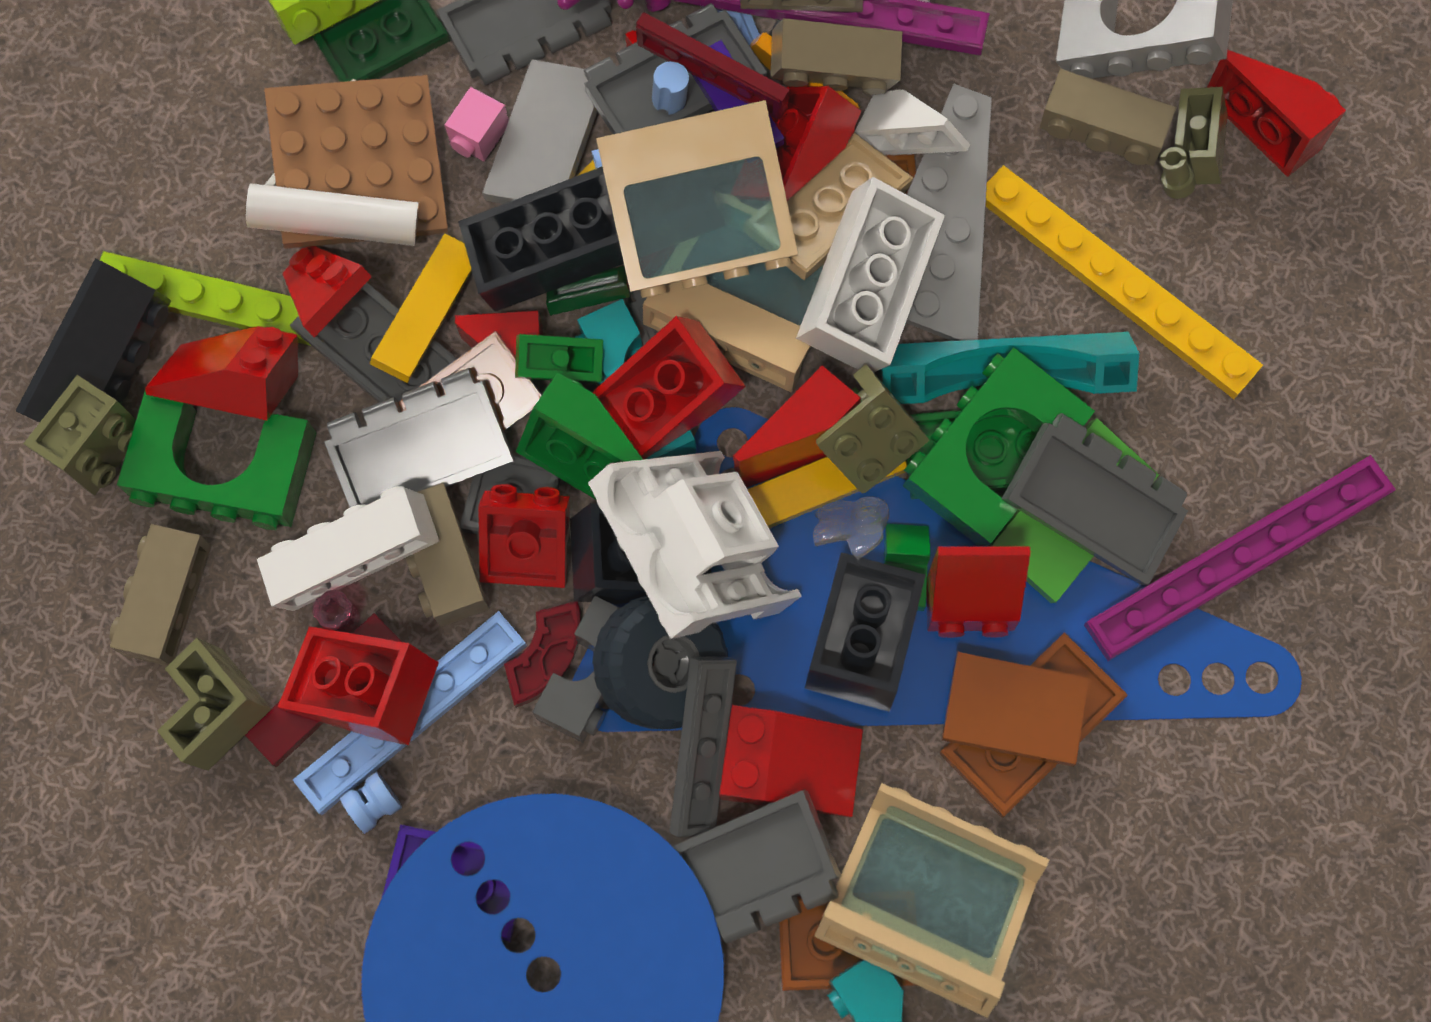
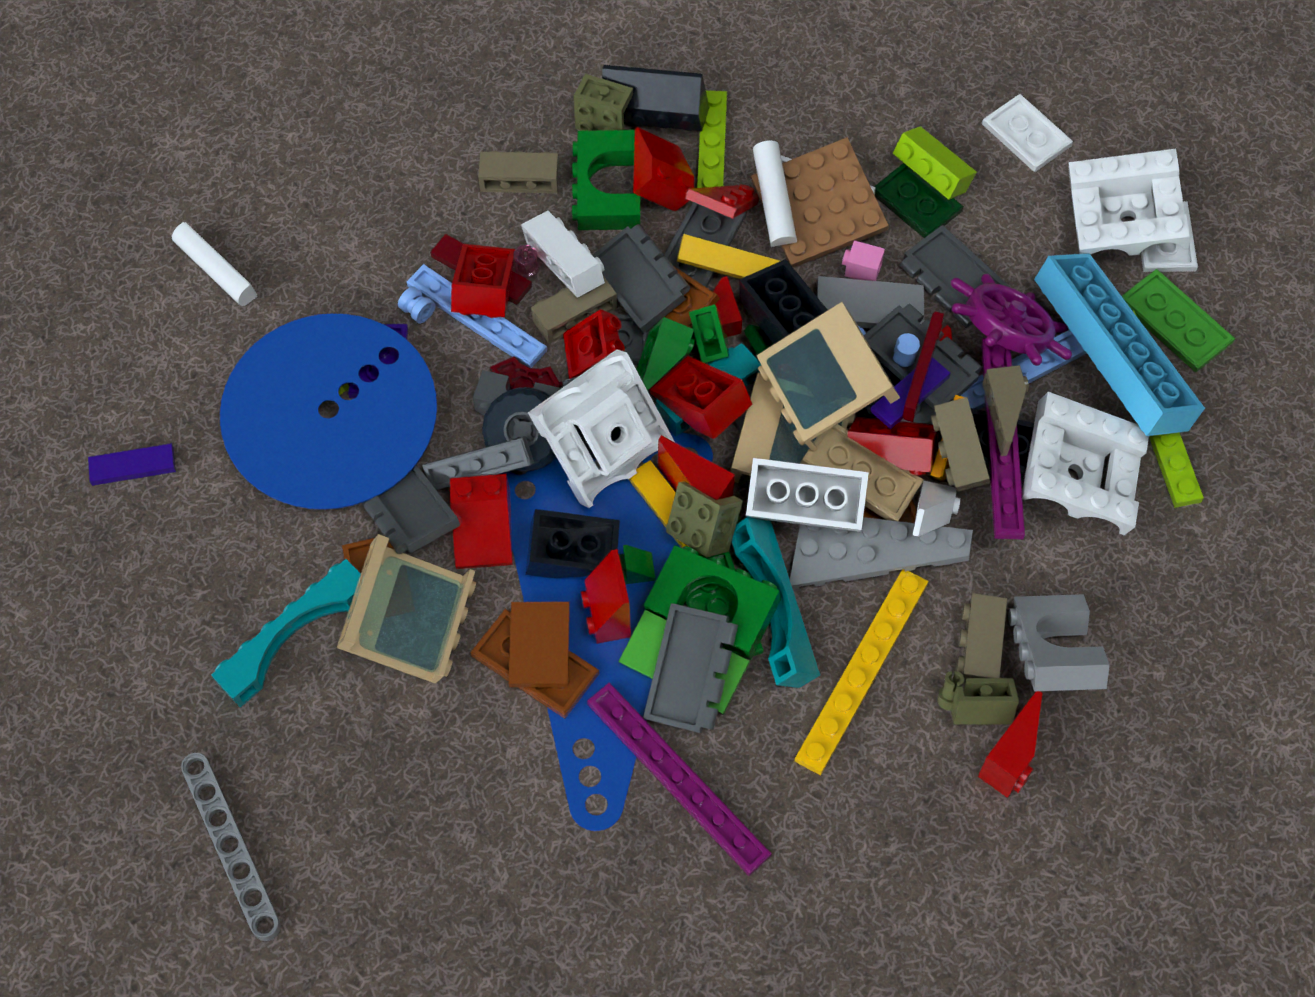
camera: 75 degrees right, 10 degrees down
olive brick [157,638,271,771] -> none
clear plate [813,497,890,559] -> none

